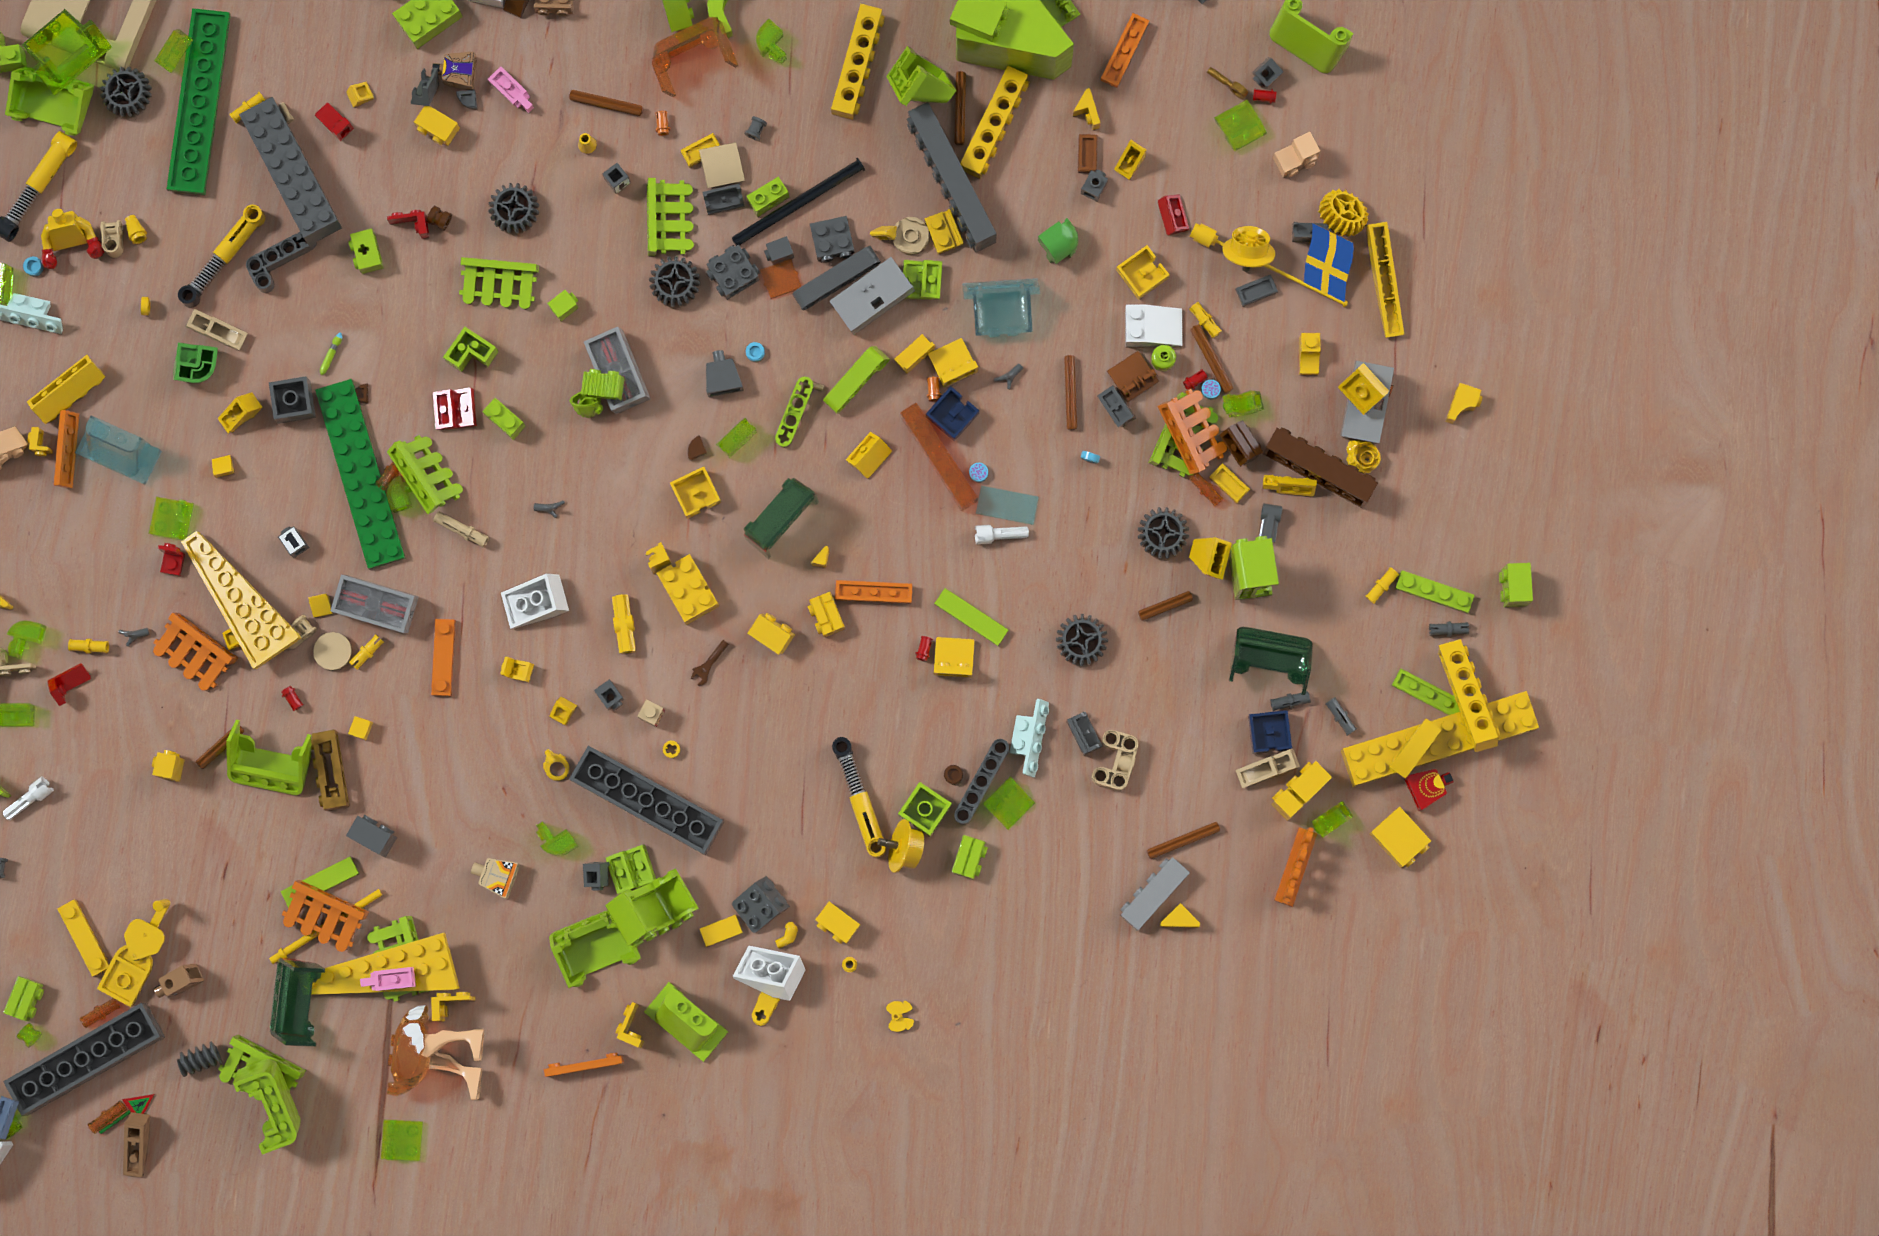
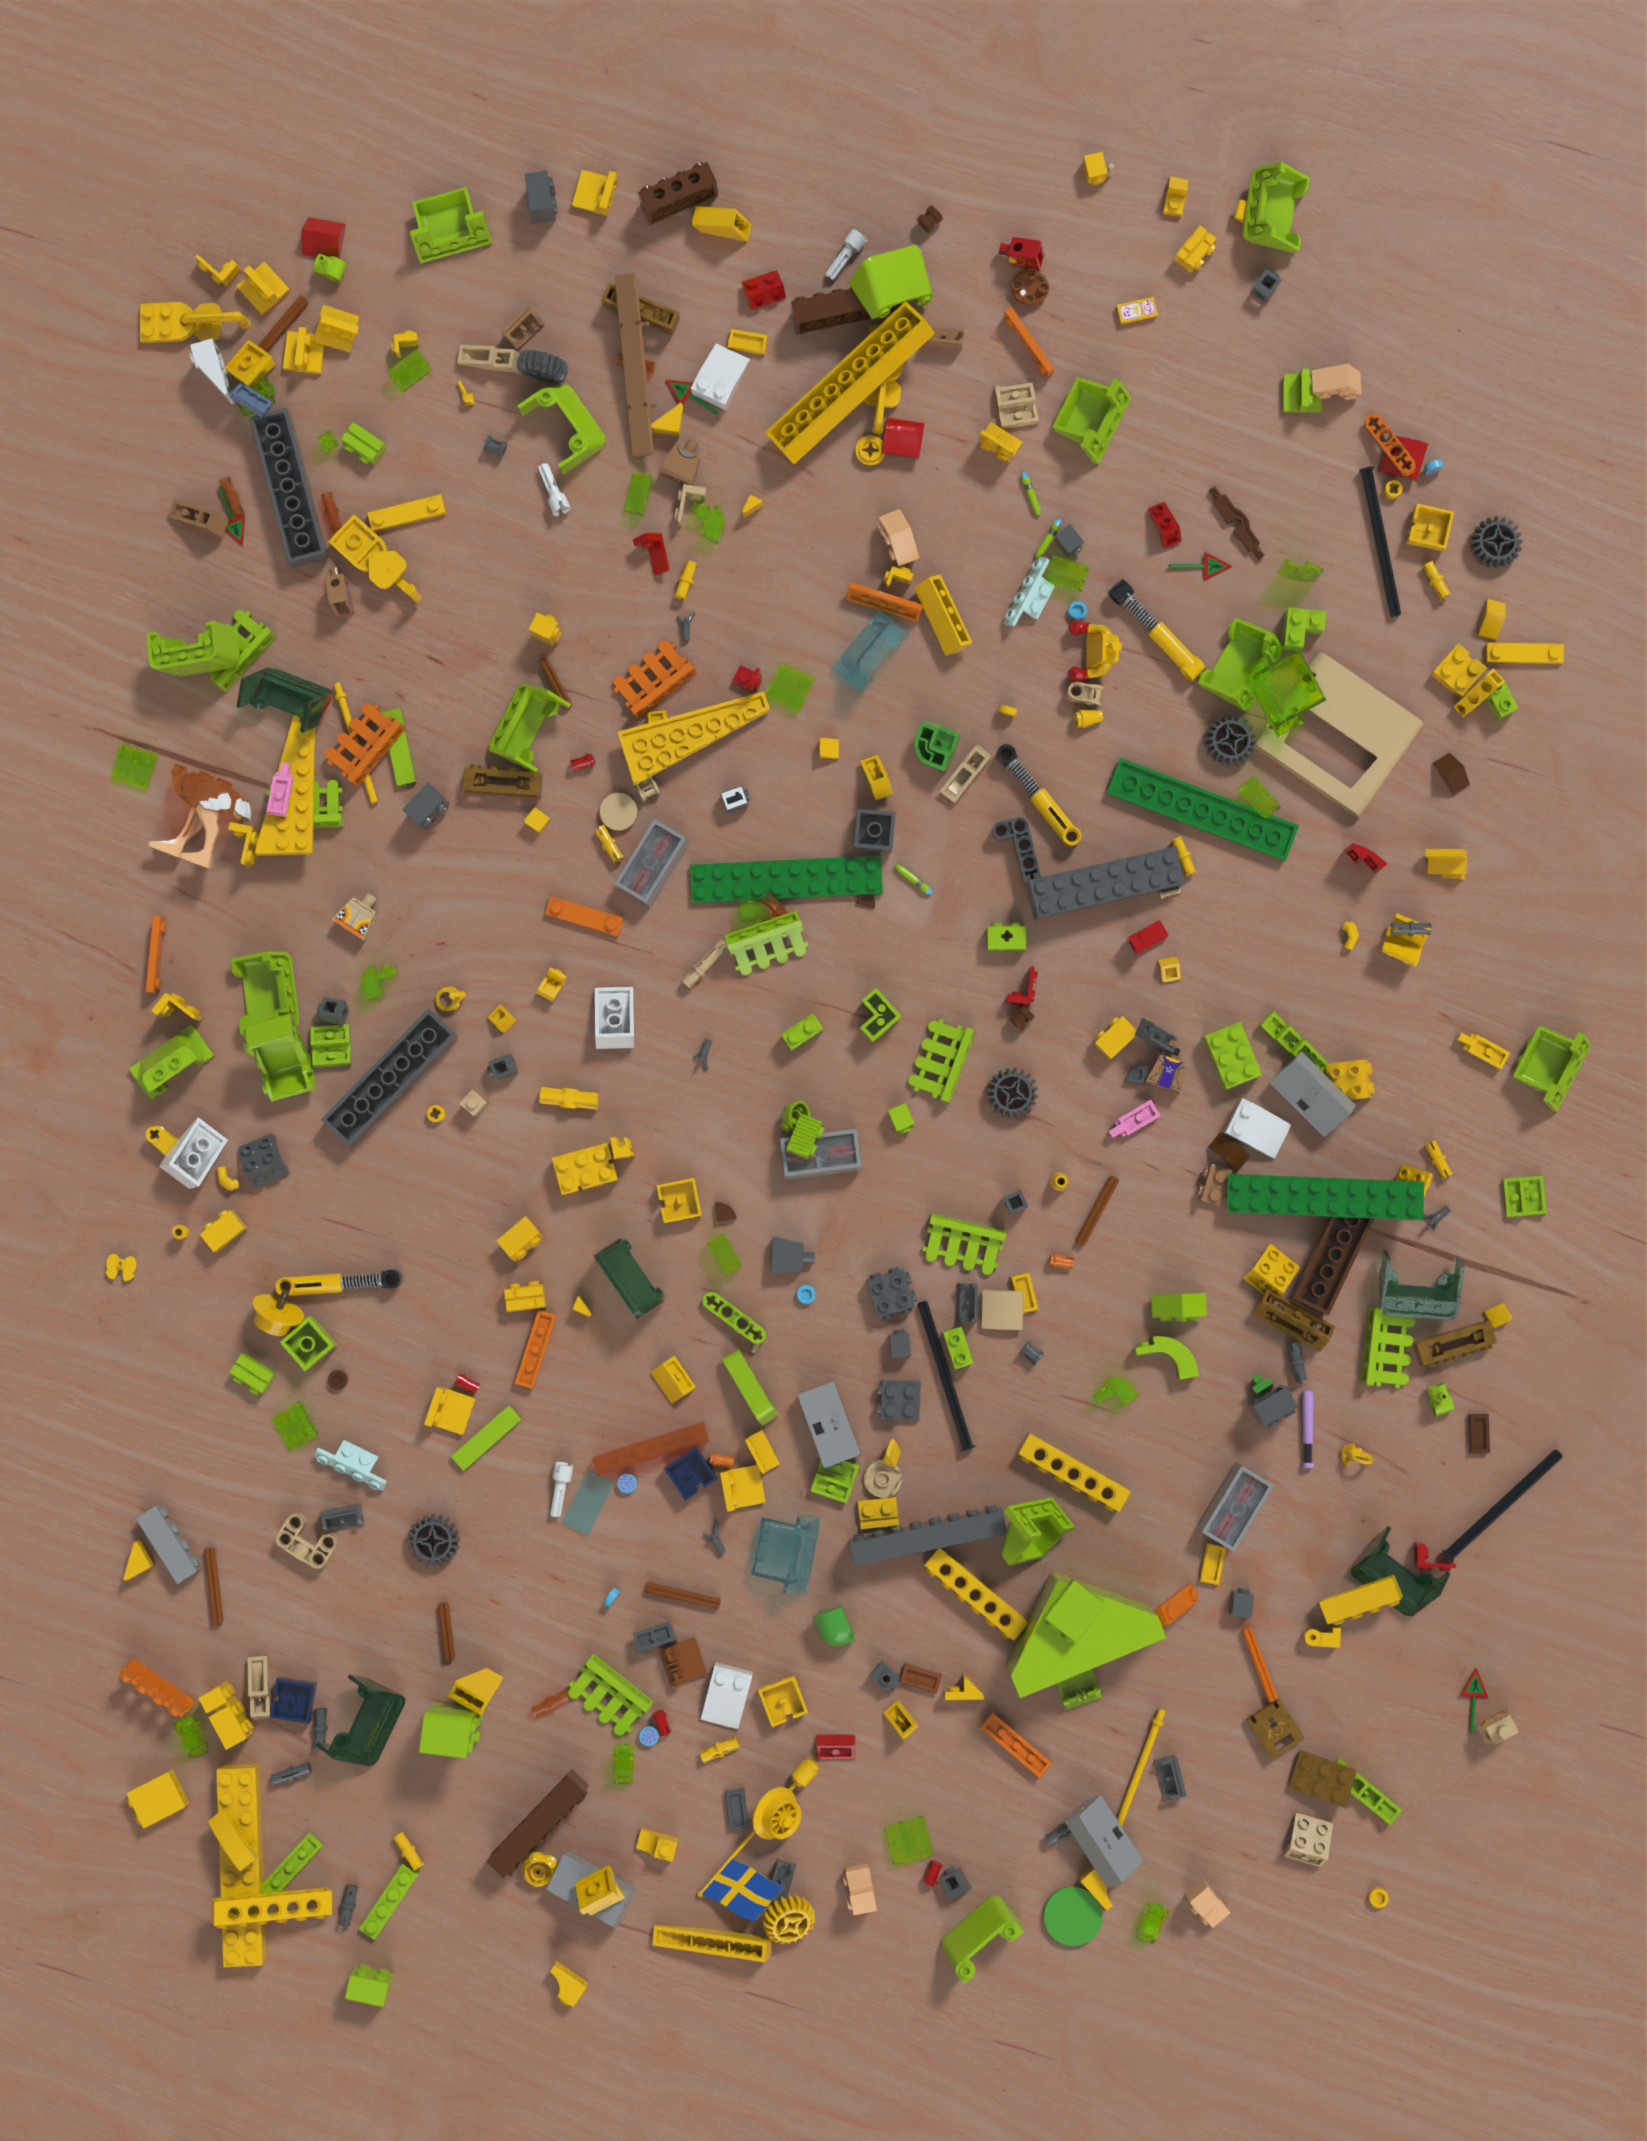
camera: 105 degrees right, 5 degrees up
dark grey piece [177,1041,222,1077] -> none
yellow slope [308,593,333,618] -> none
slope [433,388,477,430] -> none
dark grey gear [649,256,700,307] -> none
clear orange windscreen [652,17,738,97] -> none
reddish brown piece [691,640,729,686] -> none
yellow tile [700,915,743,947] -> none
clear orange piece [760,259,801,299] -> none
dark grey beam [792,246,881,310] -> none
dark orange axle [954,71,966,145] -> none
dark grey beam [954,739,1009,825] -> none
dark grey gear [1138,507,1189,559] -> none
lime head [1151,345,1176,371] -> none
orange fence [1158,389,1227,474] -> none
dark orange axle [1191,324,1233,393] -> none
pearl gold piece [1207,67,1249,99] -> none
yellow tile [1209,463,1250,504] -> none
reddish brown brick [1220,420,1263,467] -> none
dark grey piece [1259,503,1282,543] -> none
yellow hinge [1263,475,1317,496] -> none
red torso [1404,769,1454,811] -> none

